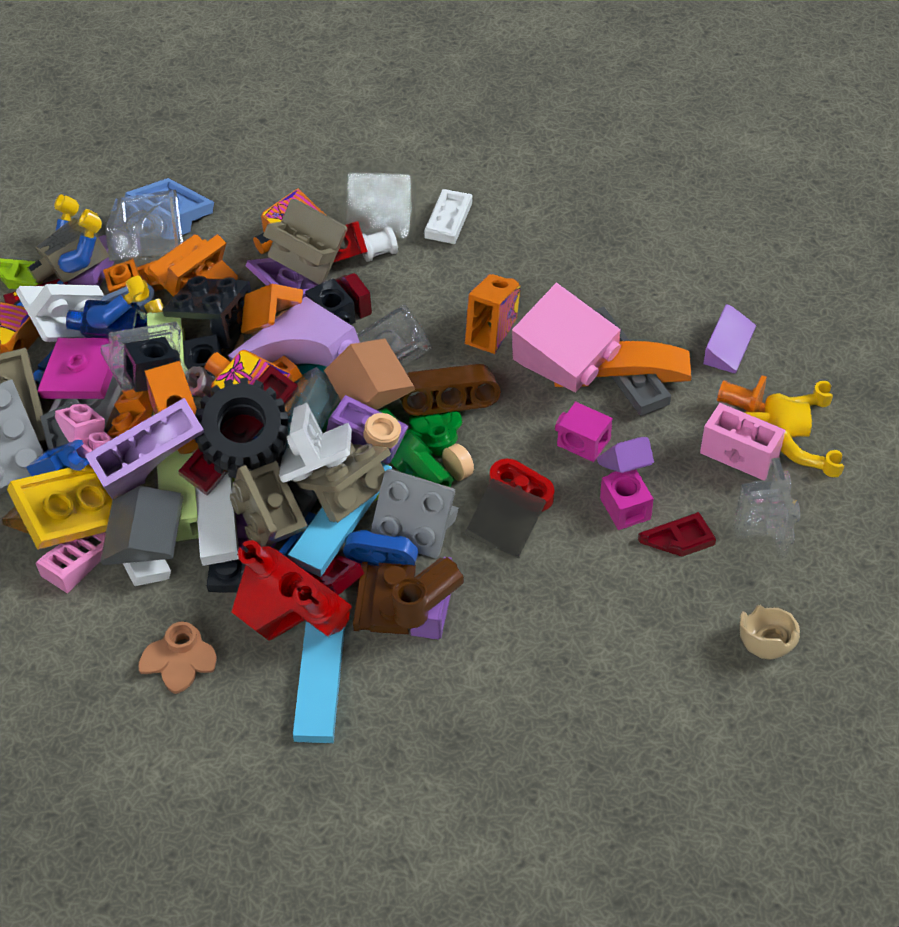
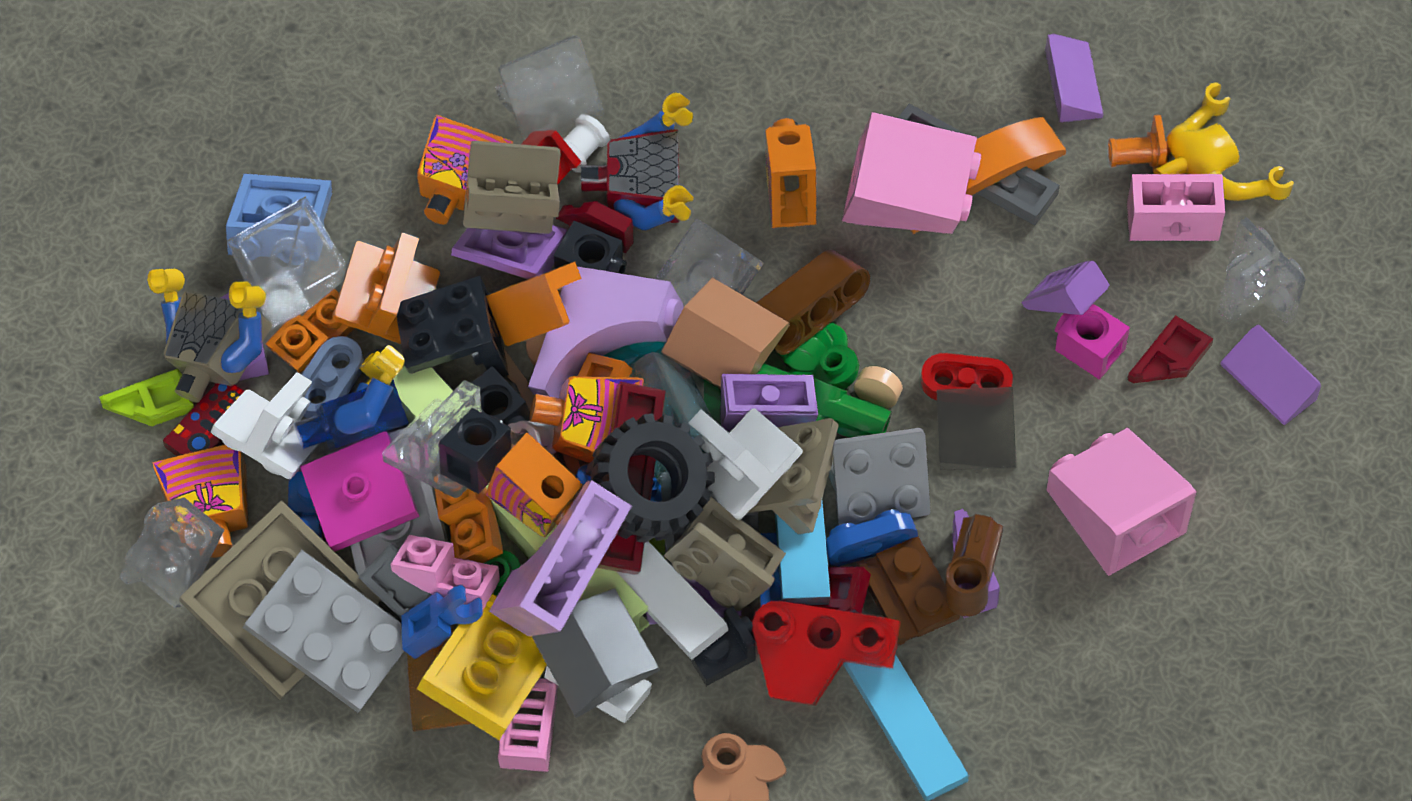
camera: 30 degrees left, 10 degrees up
light nougat tile [363,413,401,449] -> none
white plate [424,189,472,244] -> none
dark pink brick [555,402,613,462] -> none
tan hair [740,605,800,660] -> none
none -> torso [581,93,694,231]
none -> bright pink slope [1047,428,1196,576]
none -> medium lavender slope [1220,325,1321,425]

